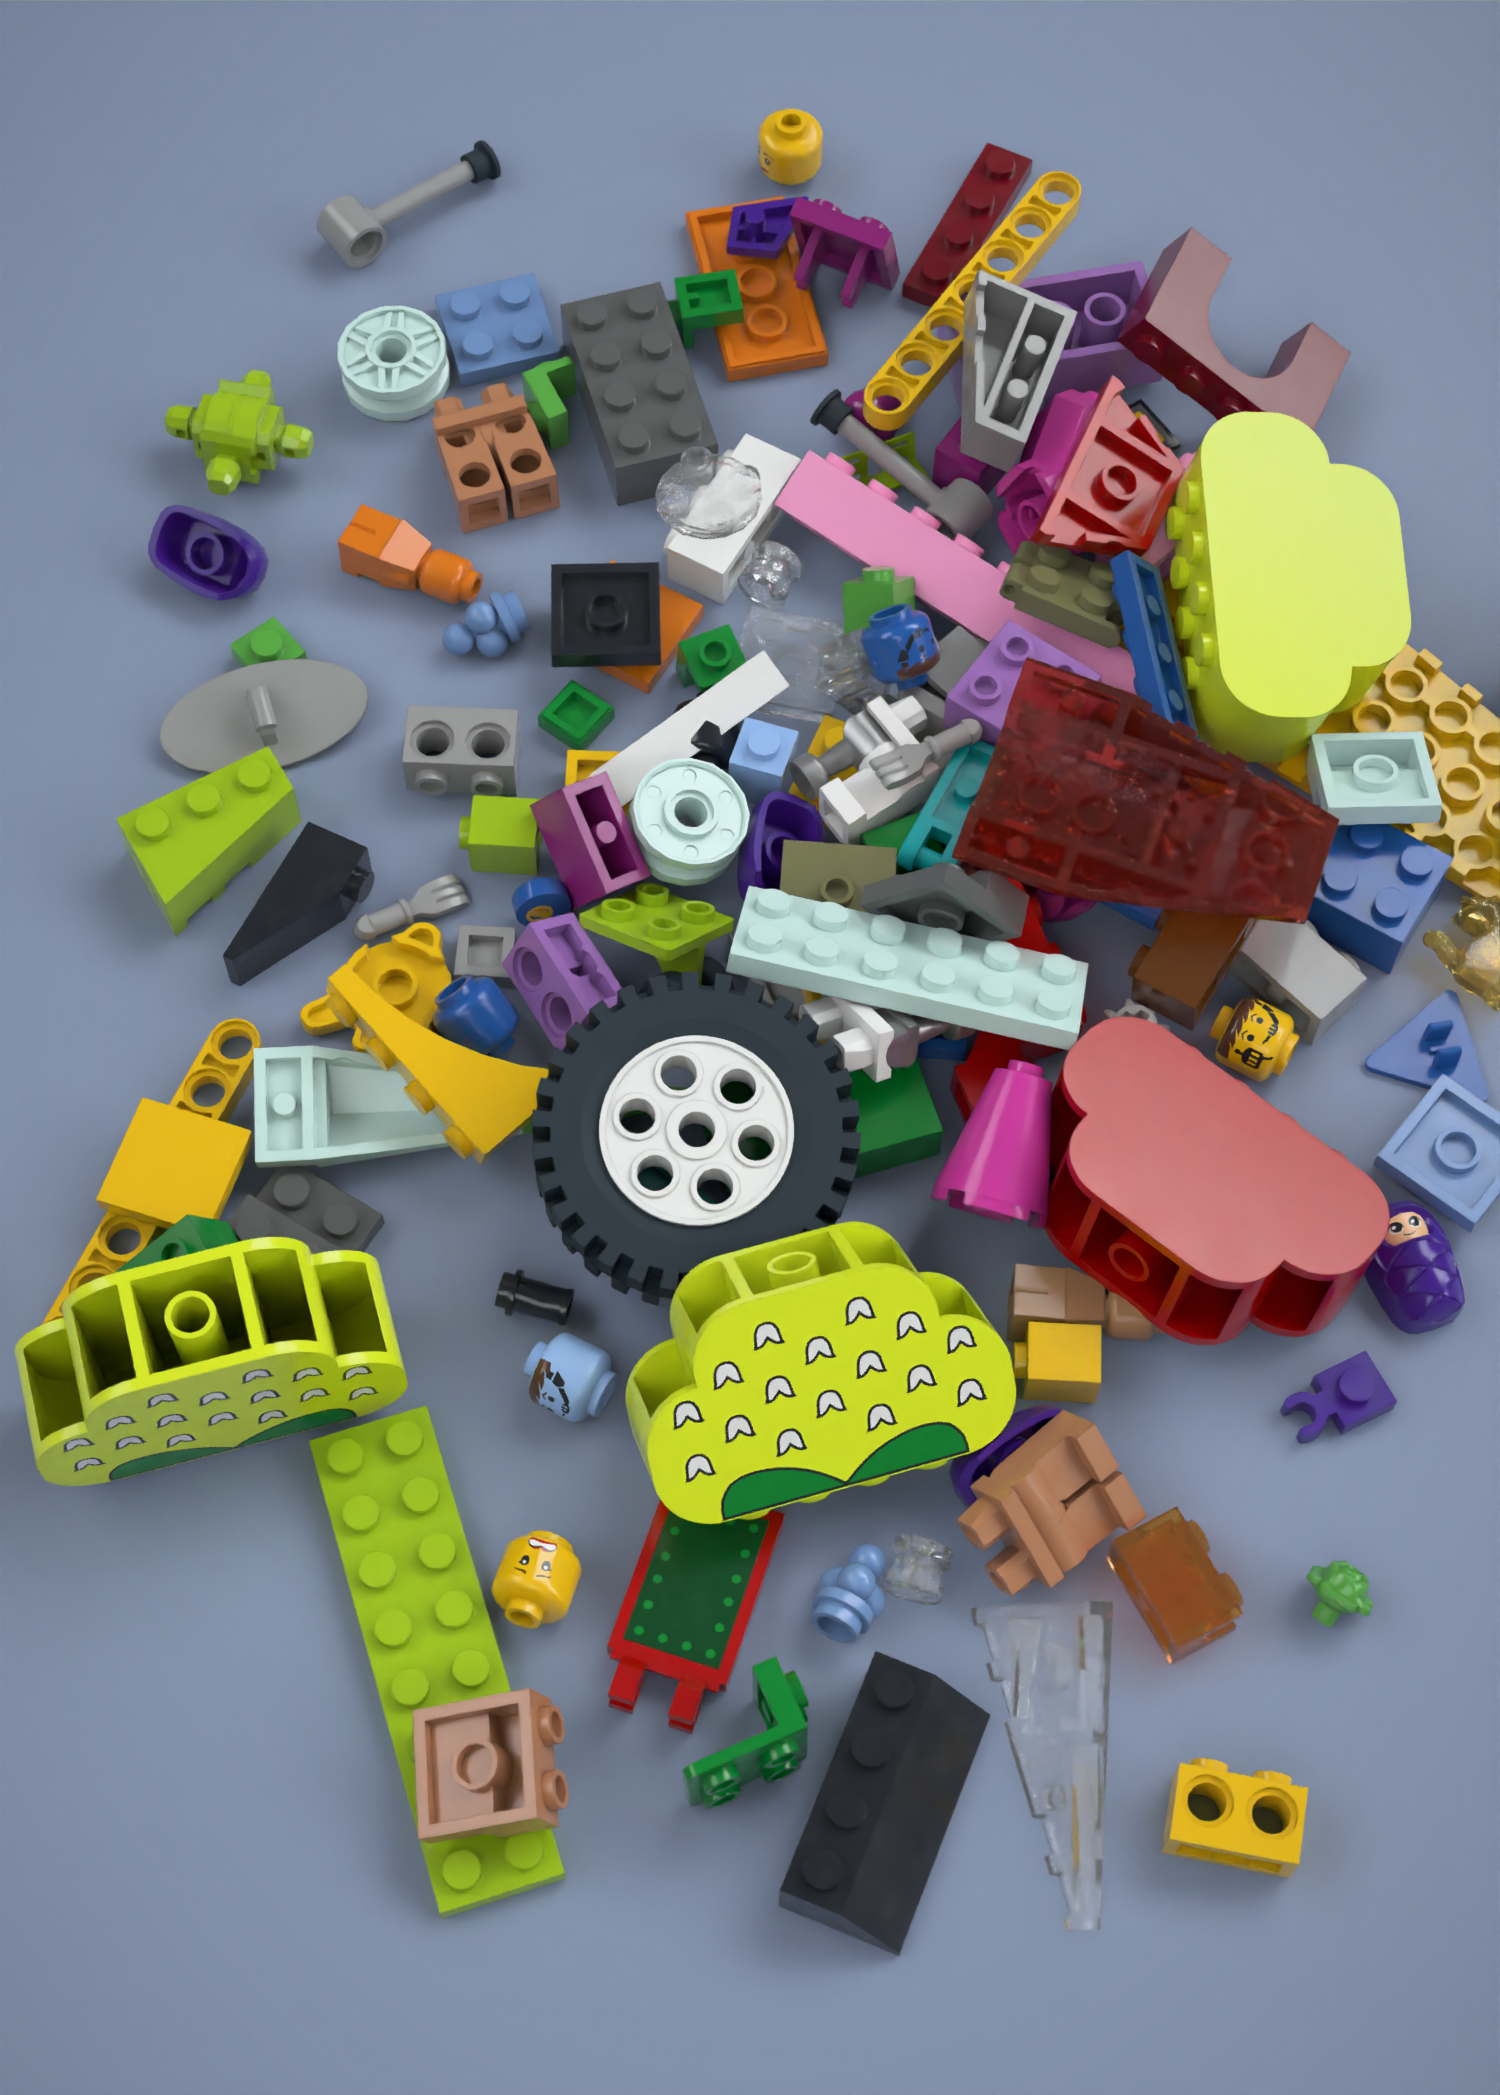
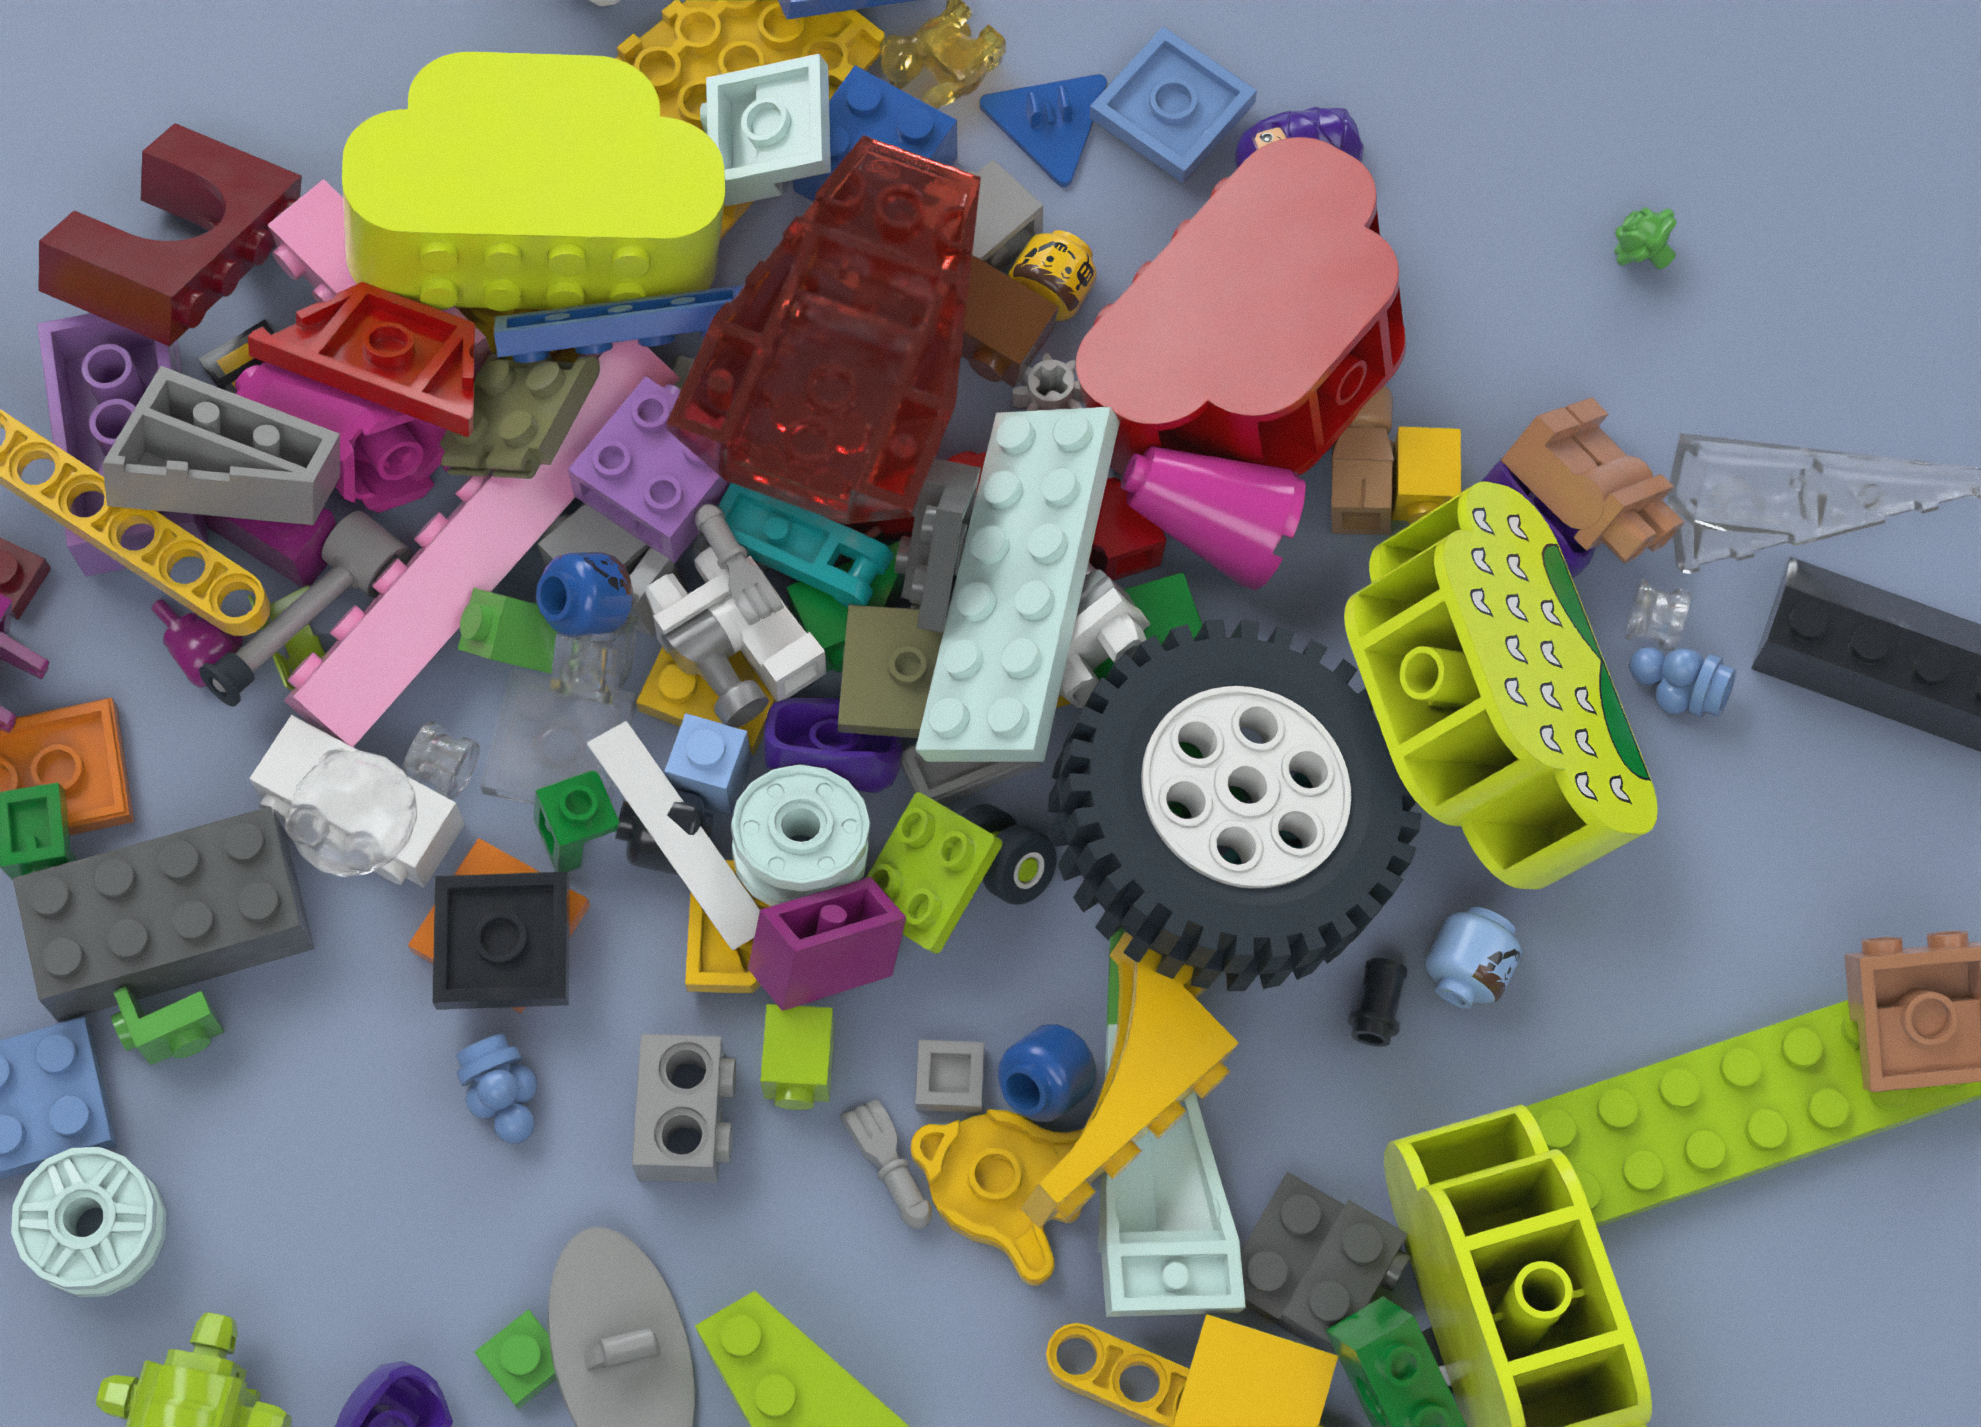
camera: 90 degrees left, 5 degrees up
black slope [223,821,375,986] -> none
orange piece [338,504,483,604] -> none
nougat hips [432,382,560,534] -> none
yellow head [491,1530,582,1629] -> none
medium lavender brick [502,912,622,1051] -> none
blue tile [512,877,571,926] -> none
green tile [537,680,615,750] -> none
tile [607,1499,785,1734] -> none
green bracket [682,1656,809,1809] -> none
clear orange brick [1106,1506,1243,1665] -> none
yellow brick [1161,1758,1308,1878] -> none
dark purple plate [1280,1350,1397,1444] -> none

